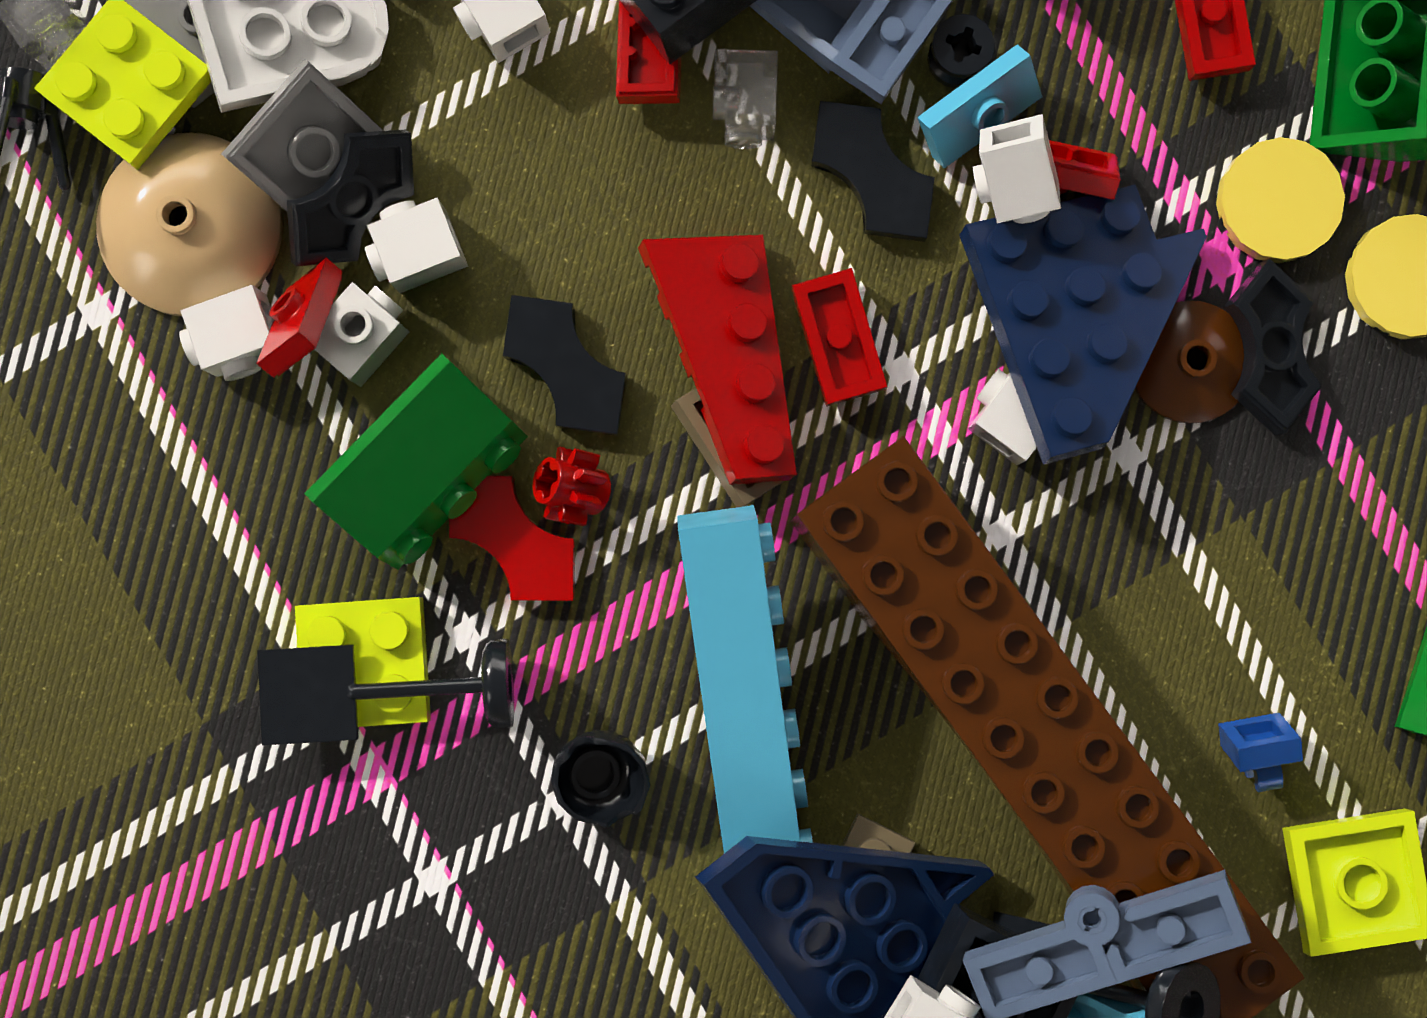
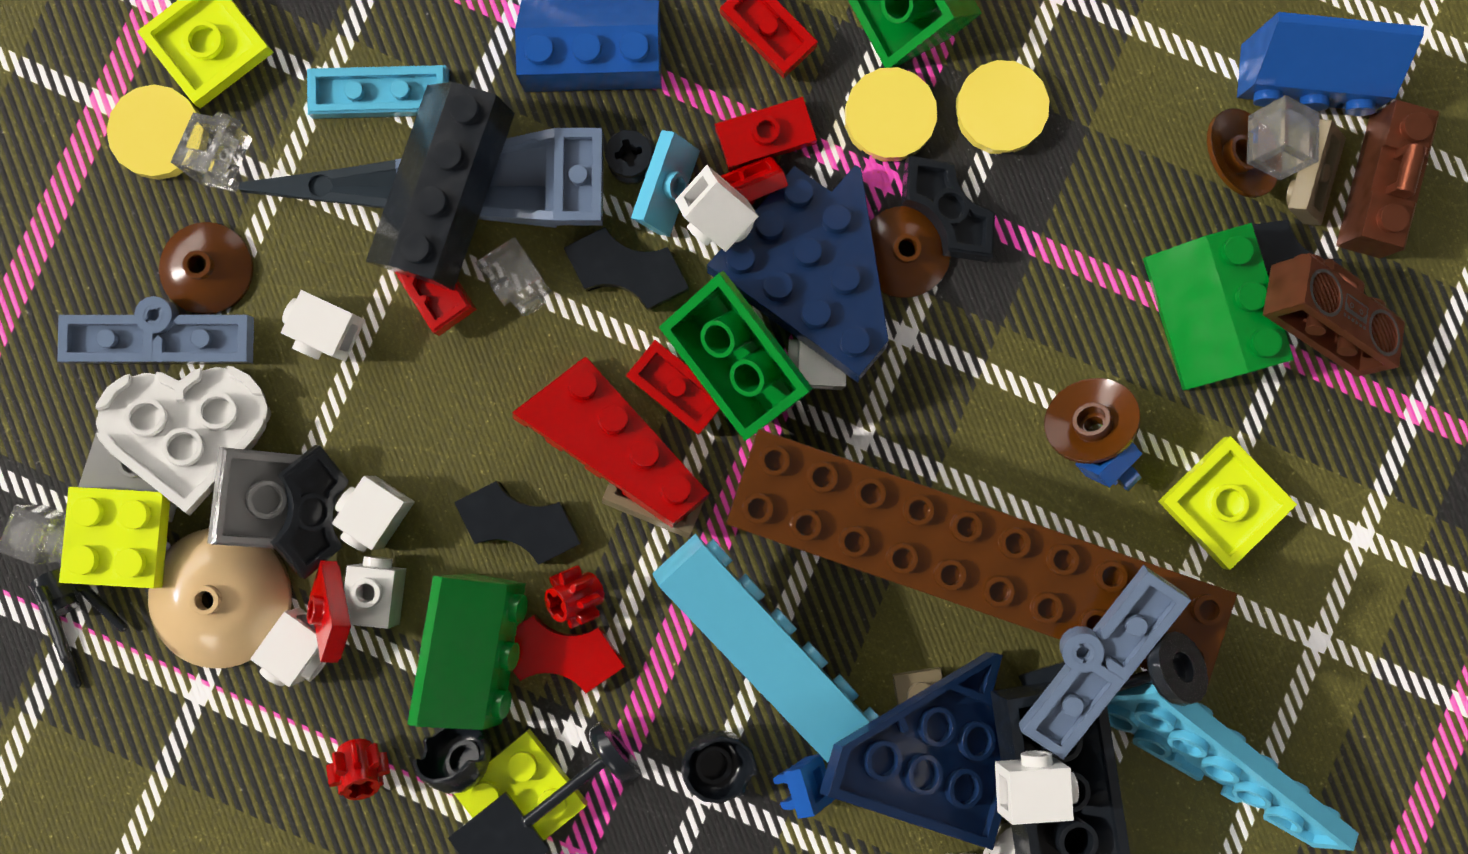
camera: 40 degrees left, 0 degrees up
none -> red gear [326,738,390,800]
none -> black hair [413,728,492,795]
none -> green slope [659,271,813,441]
none -> red plate [715,96,817,171]
none -> blue tile [773,754,835,819]
none -> reddish brown dish [1044,378,1141,464]

